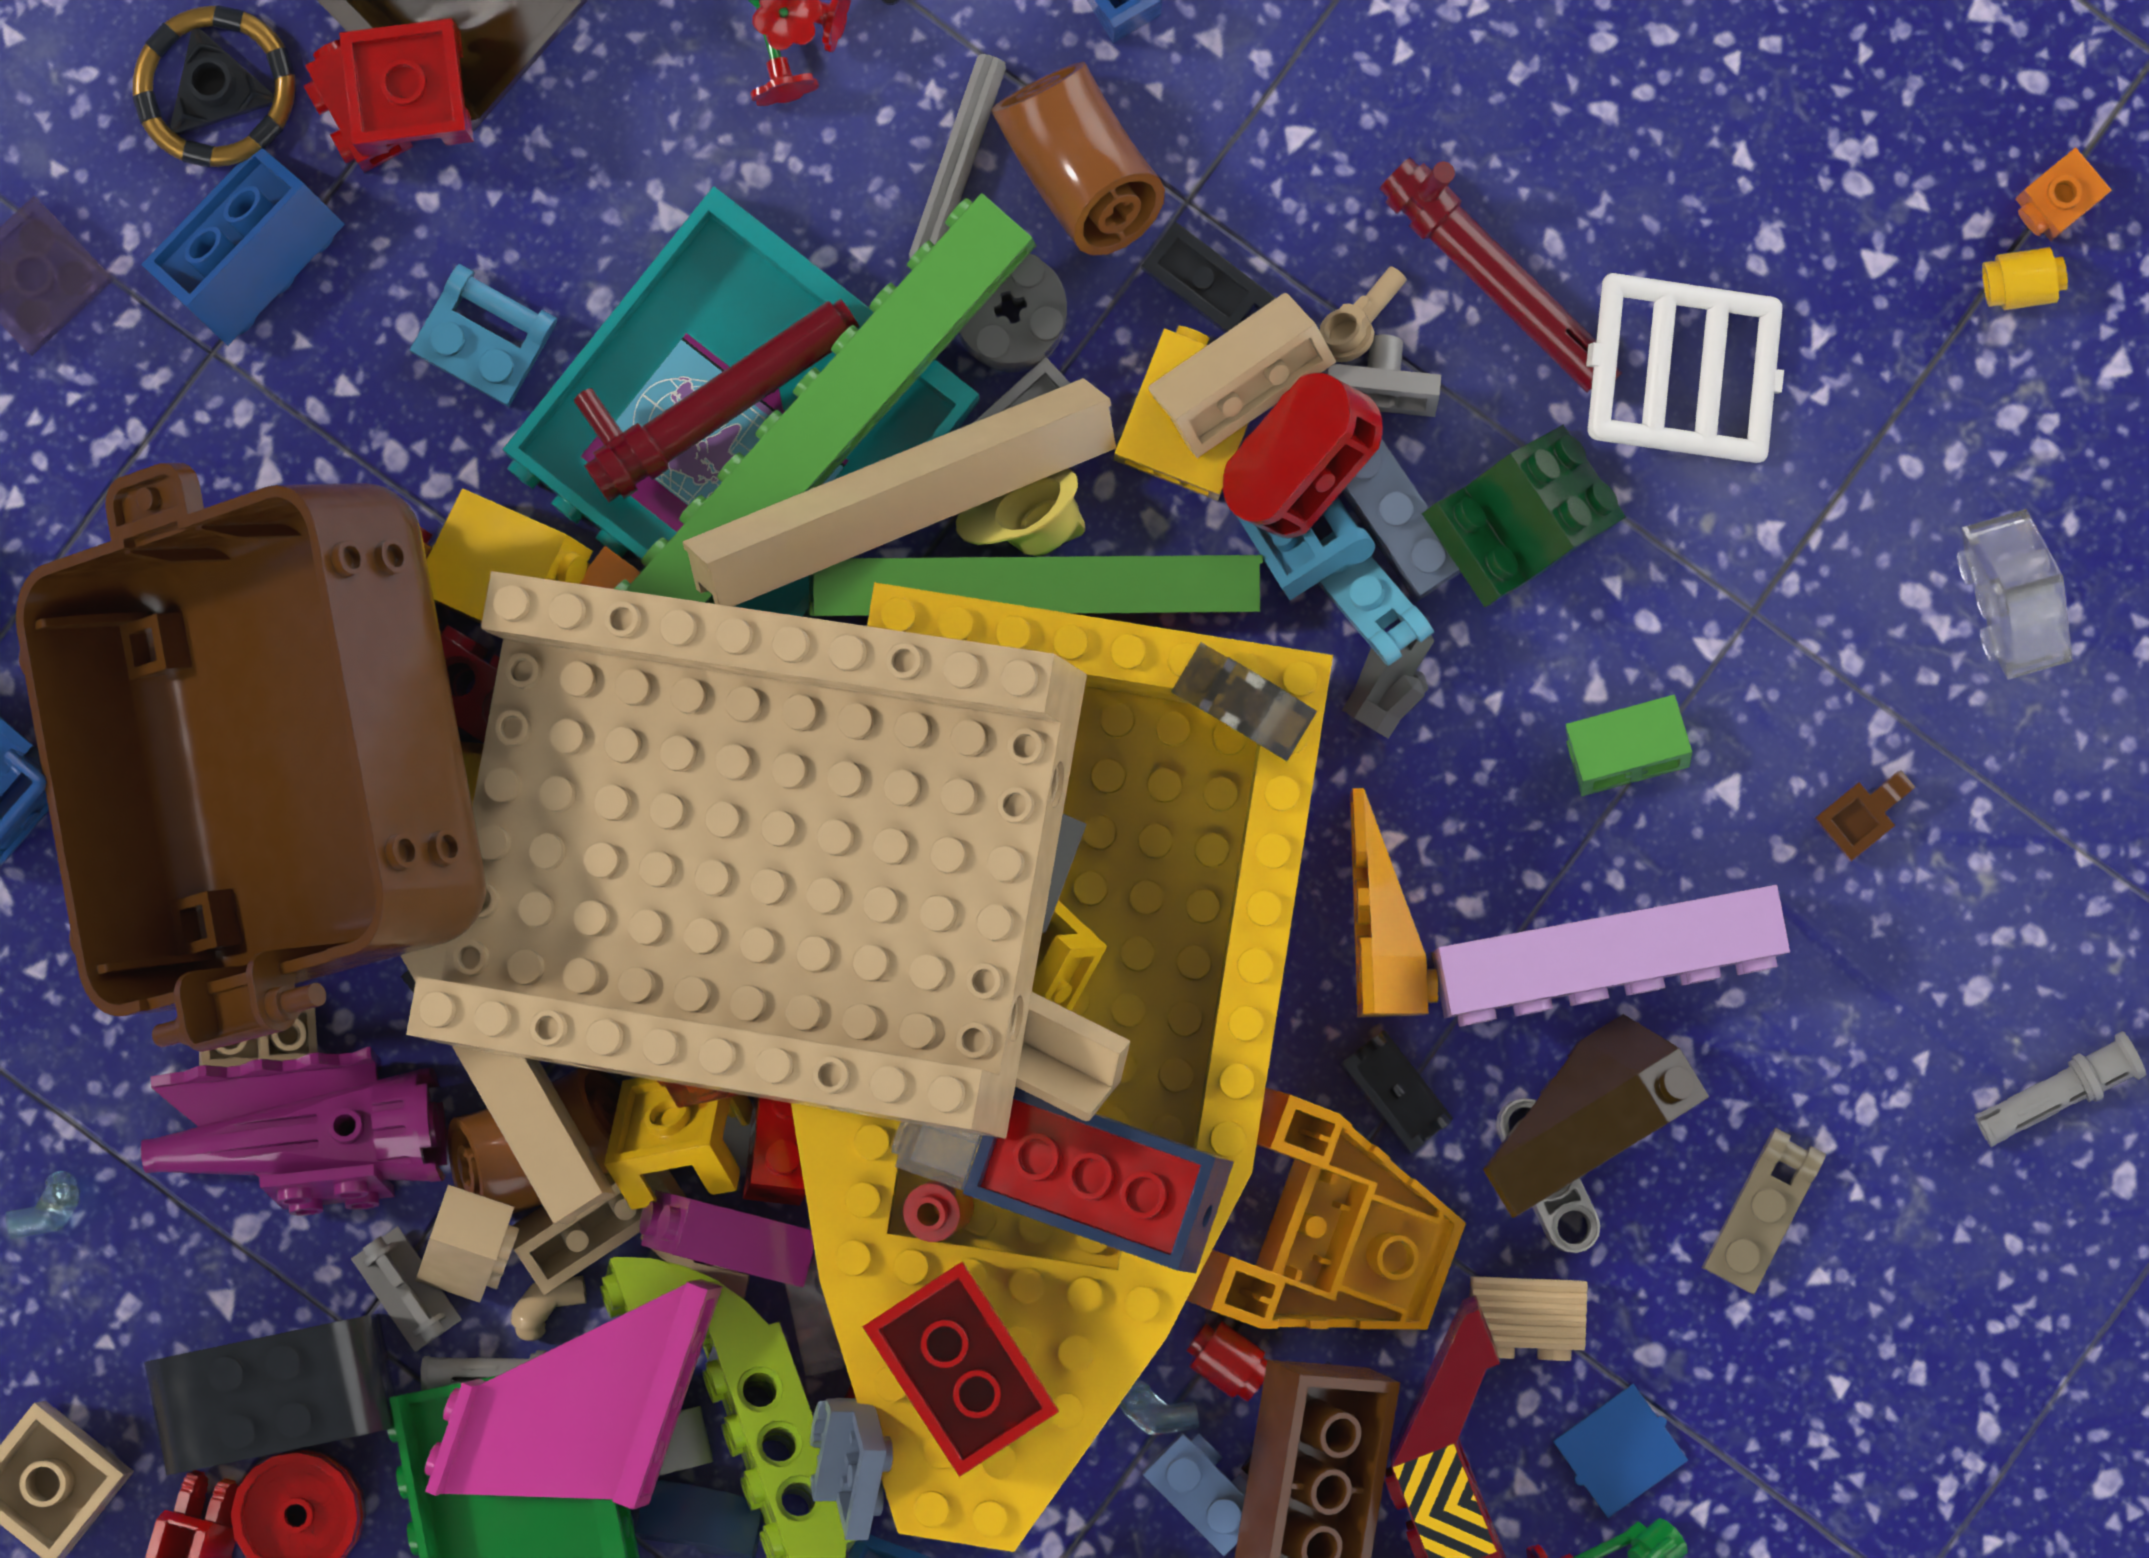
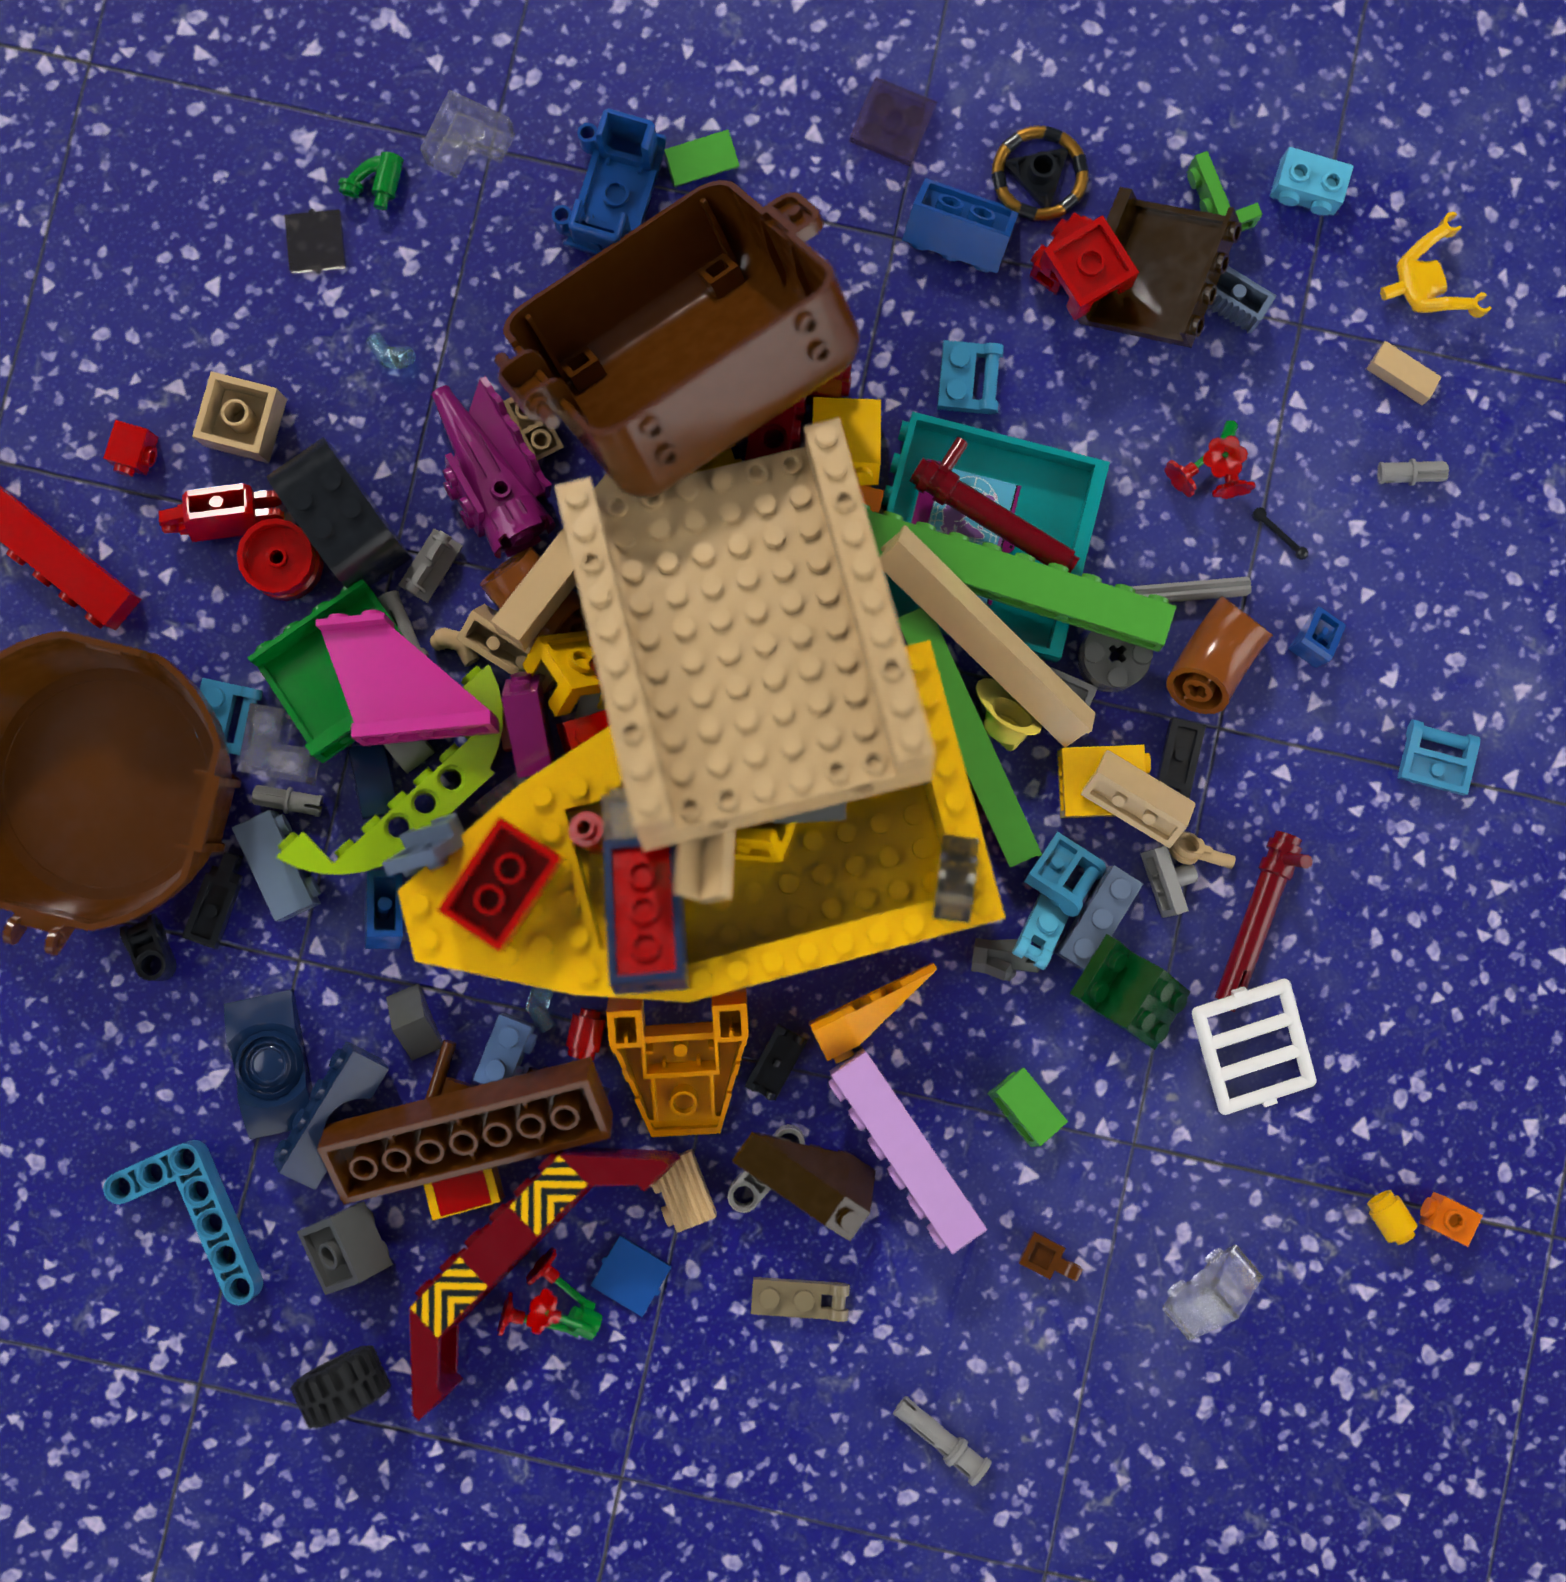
camera: 65 degrees right, 0 degrees up
tan brick [415,1185,519,1303] -> none
red brick [1223,373,1383,538] -> none

